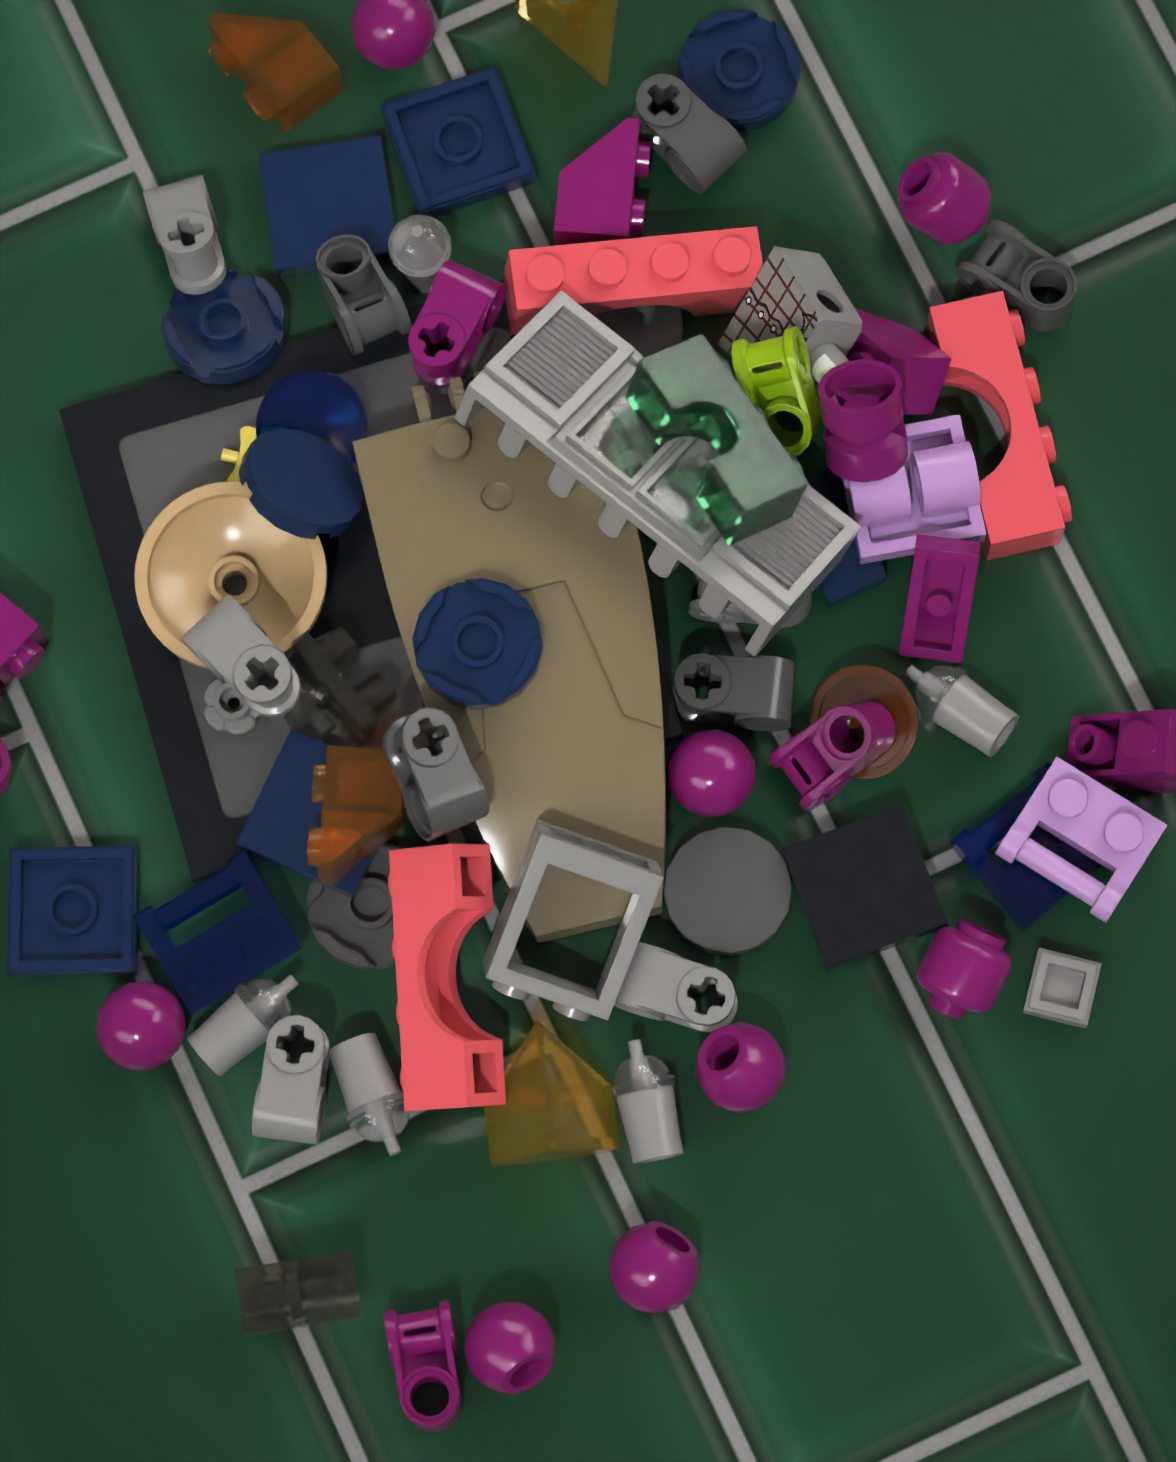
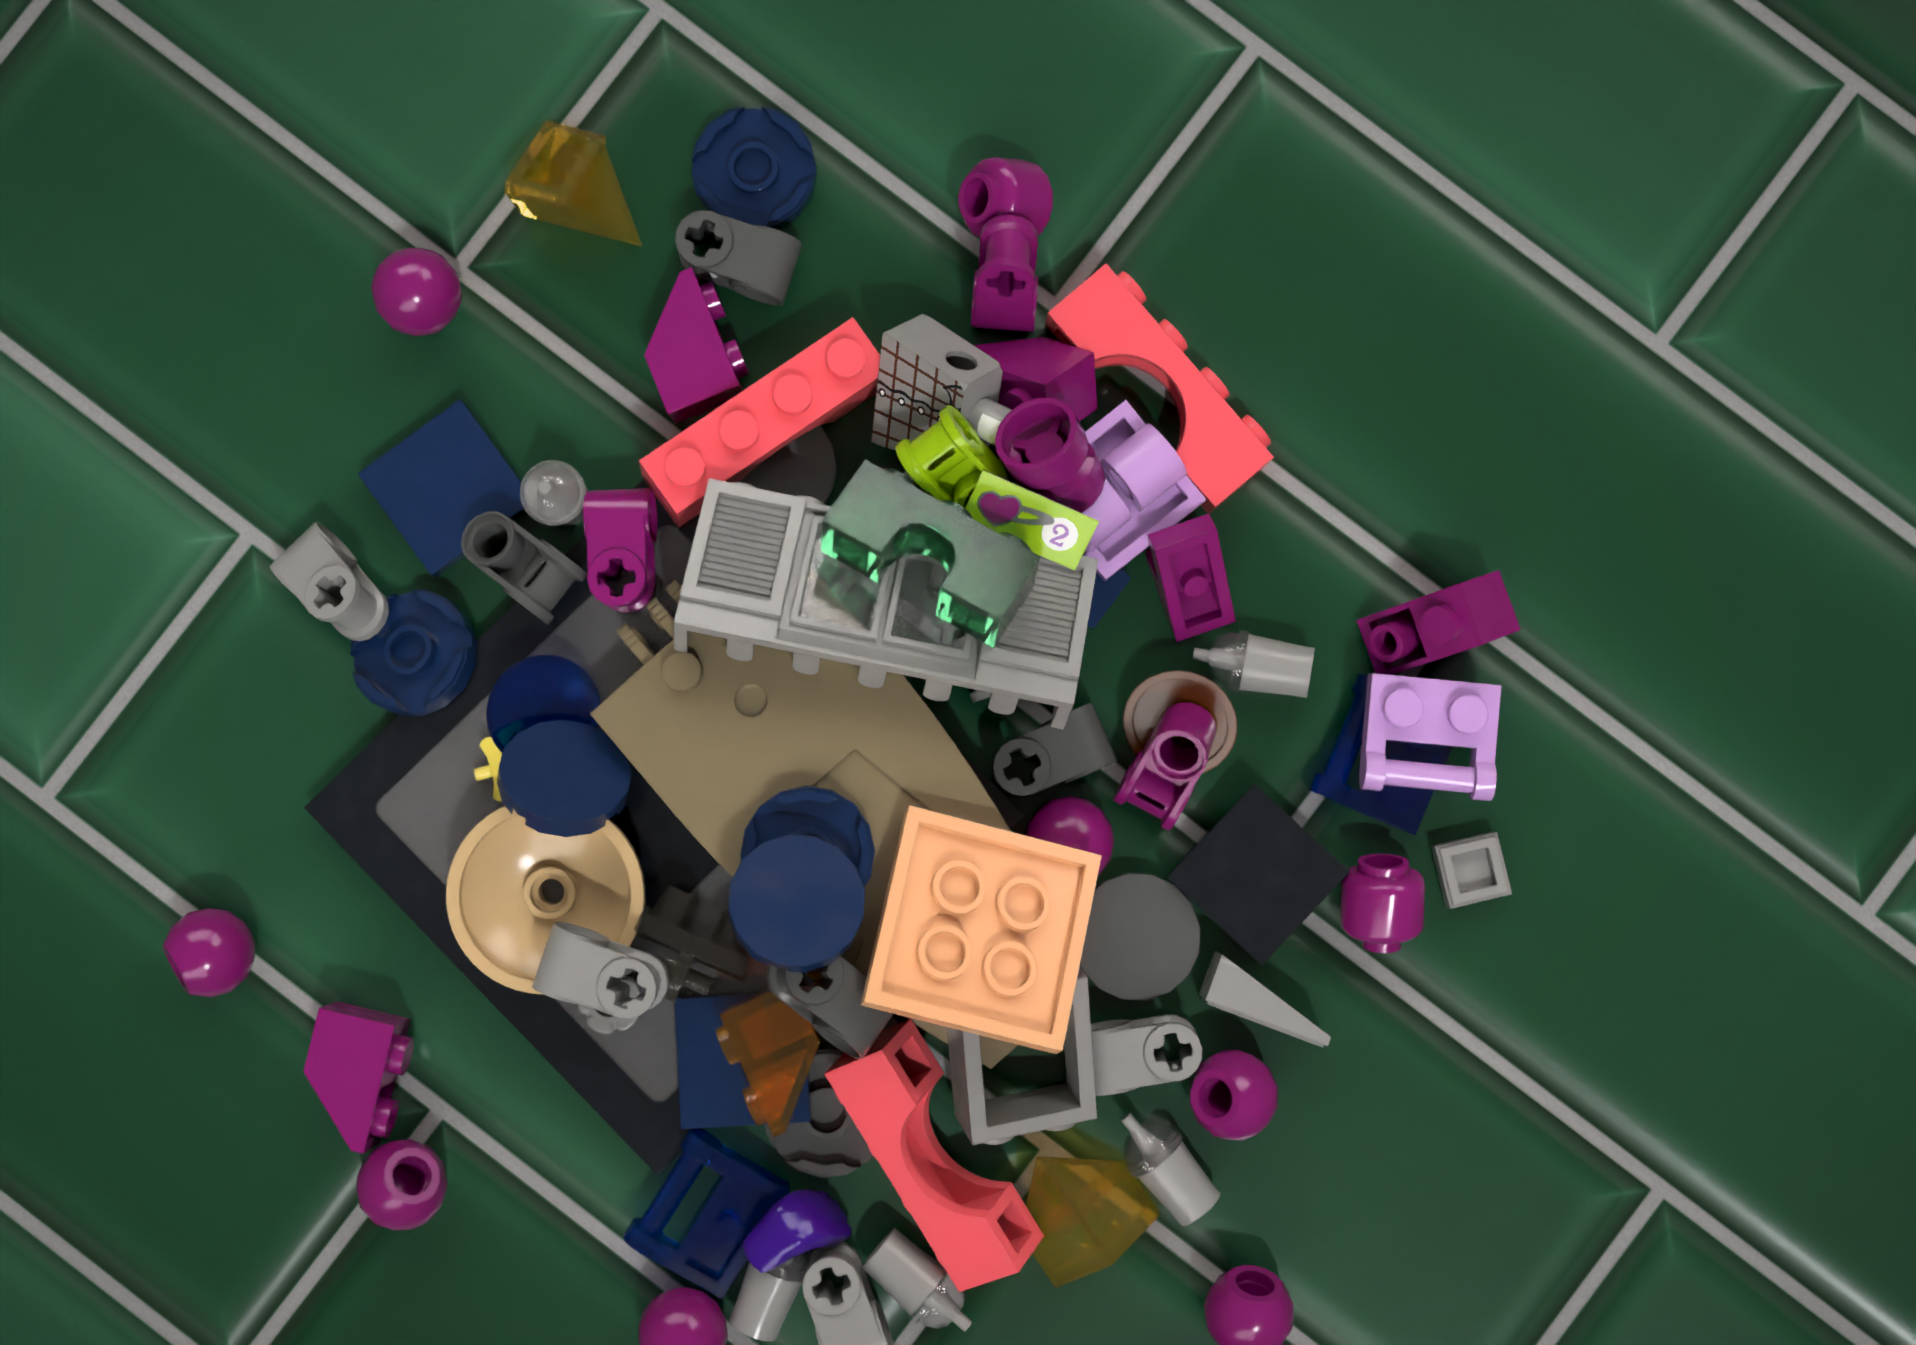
camera: 30 degrees left, 10 degrees up
dark blue tile [7,845,139,978] -> none
clear orange slope [206,12,344,133] -> none
dark blue tile [380,66,537,221] -> none
dark grey piece [955,220,1077,332] -> none
none -> dark blue tile [728,835,865,973]
none -> dark purple hair [743,1189,852,1273]
none -> light nougat plate [860,805,1102,1054]
none -> lime sticker [959,470,1099,571]
none -> magenta piece [971,215,1038,332]
none -> light grey slope [1199,951,1331,1048]

